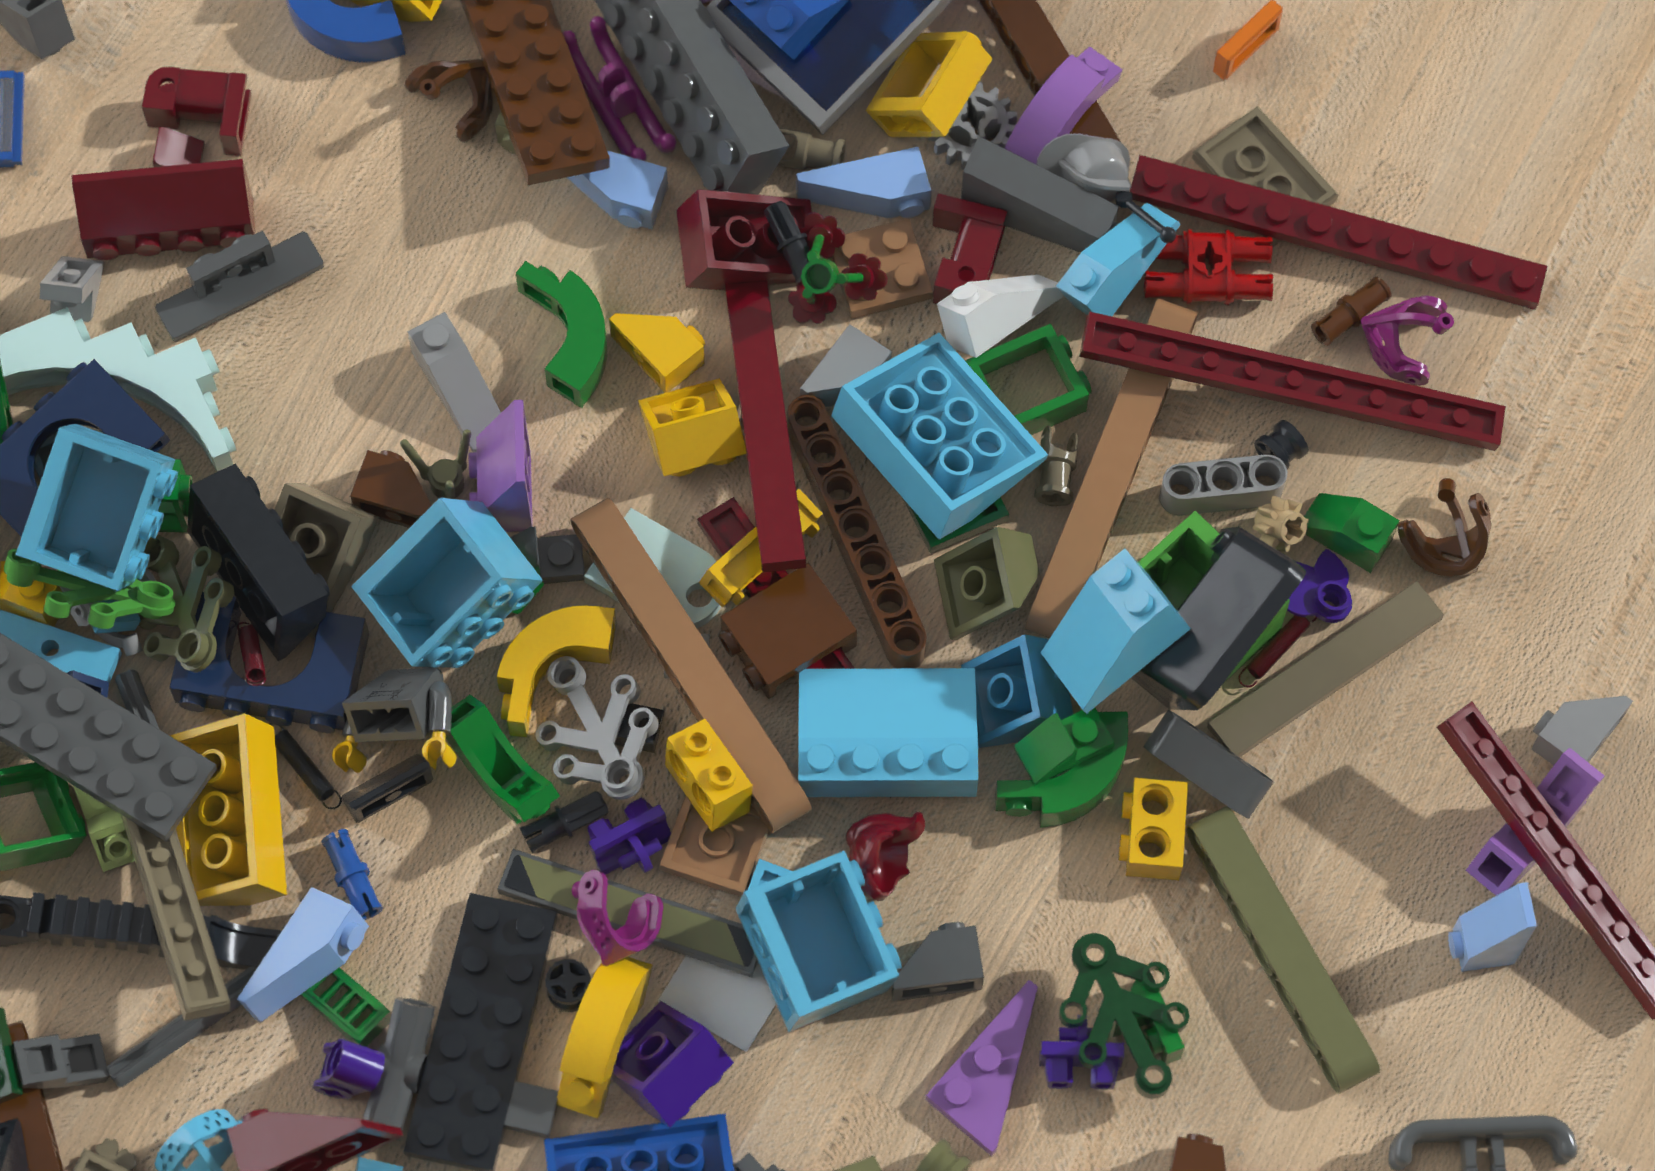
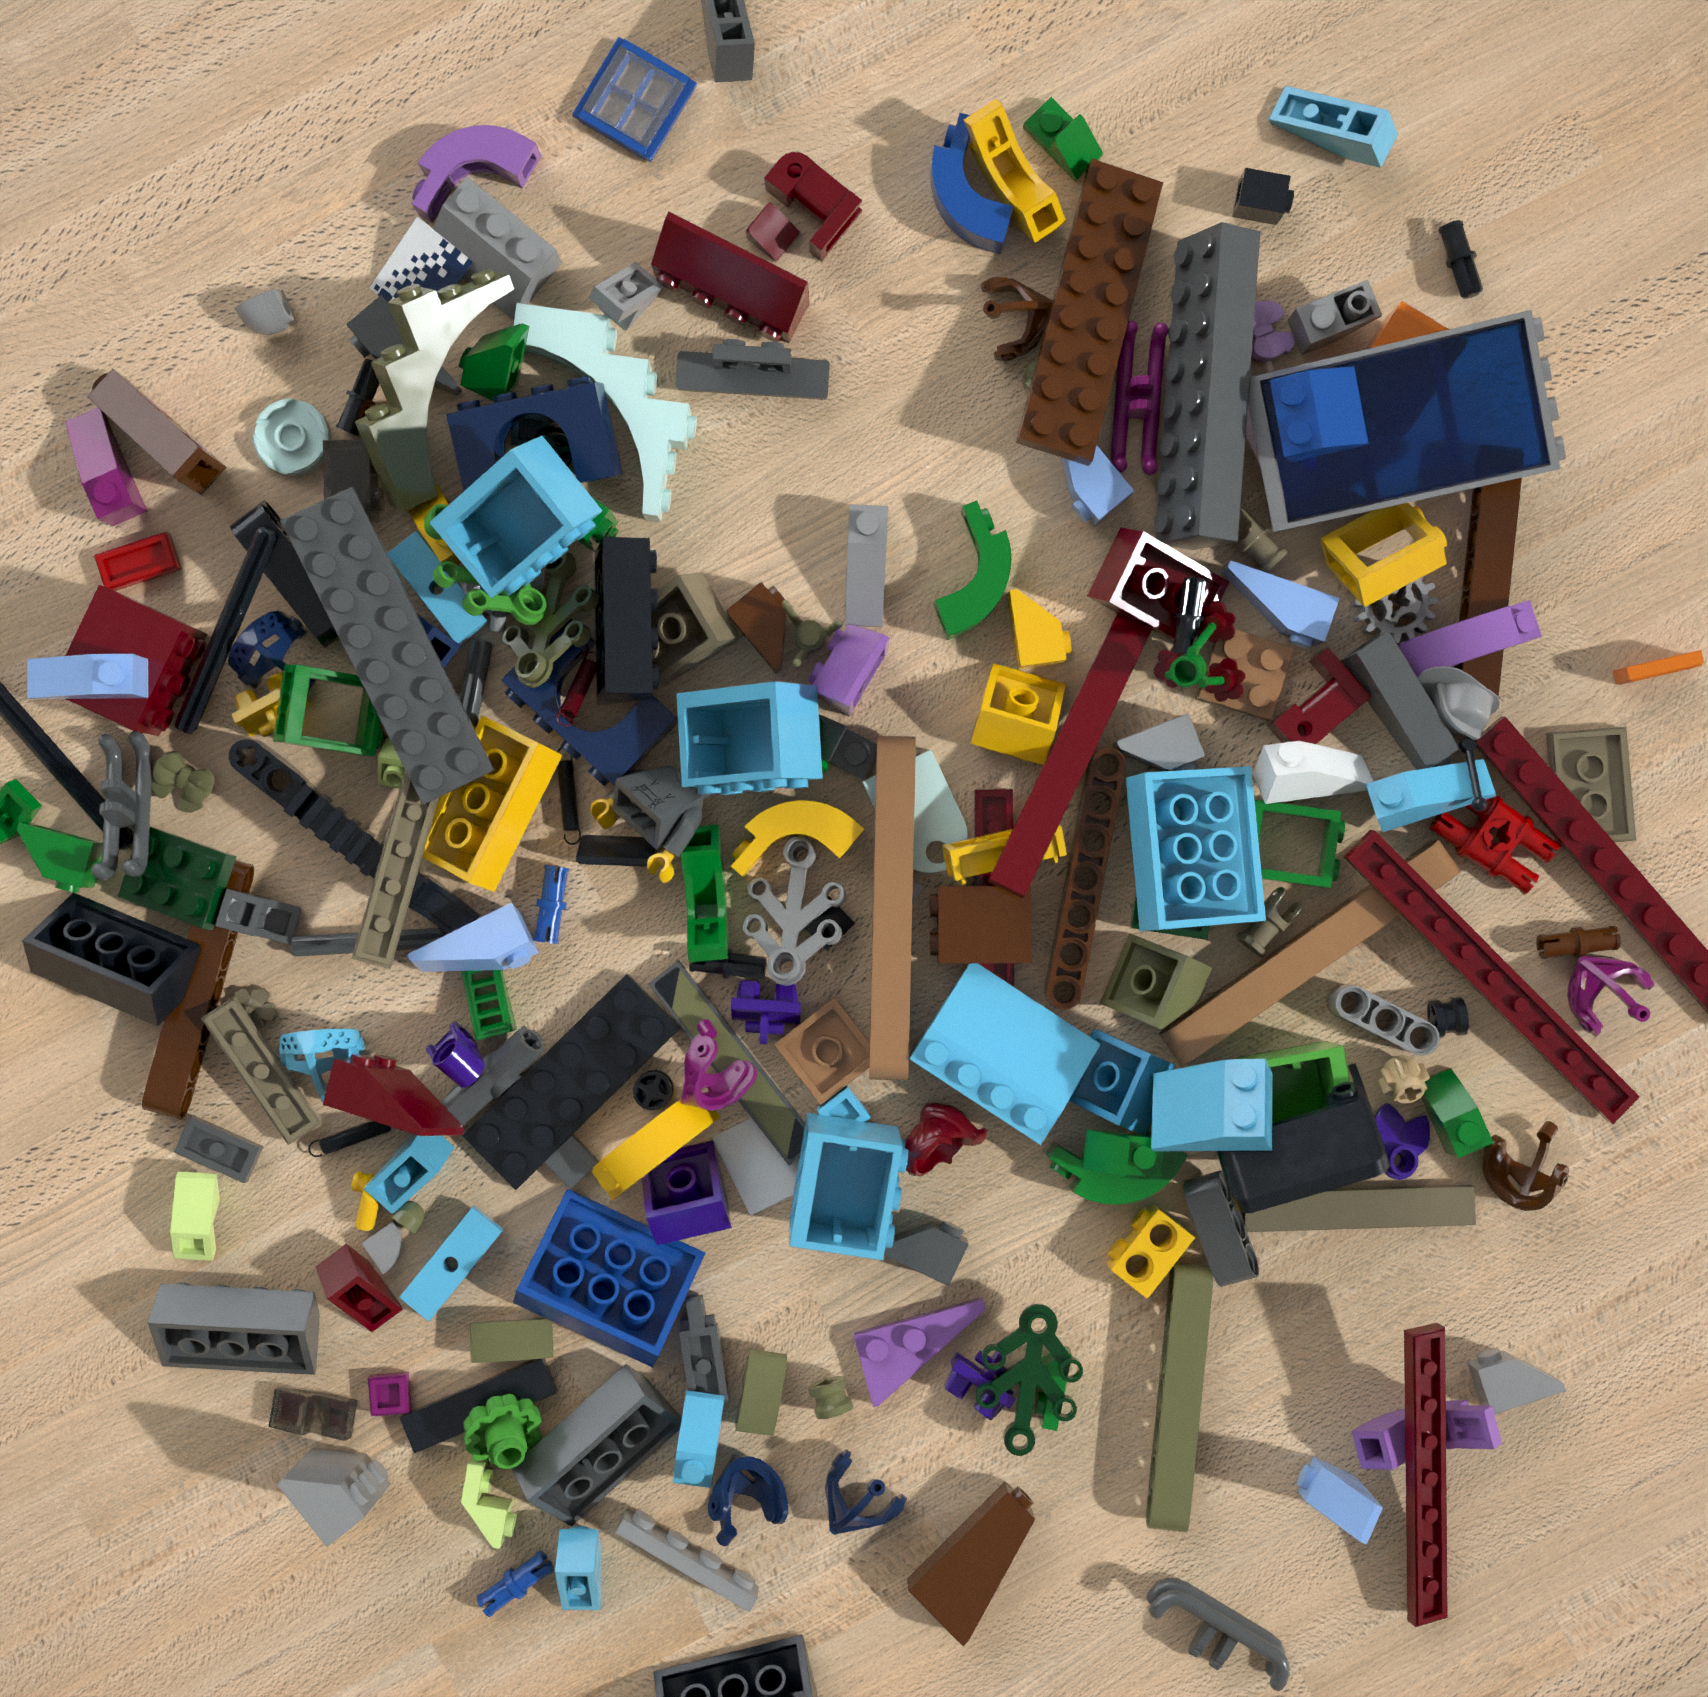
camera: 35 degrees right, 20 degrees up
yellow brick [665,719,753,832] -> none

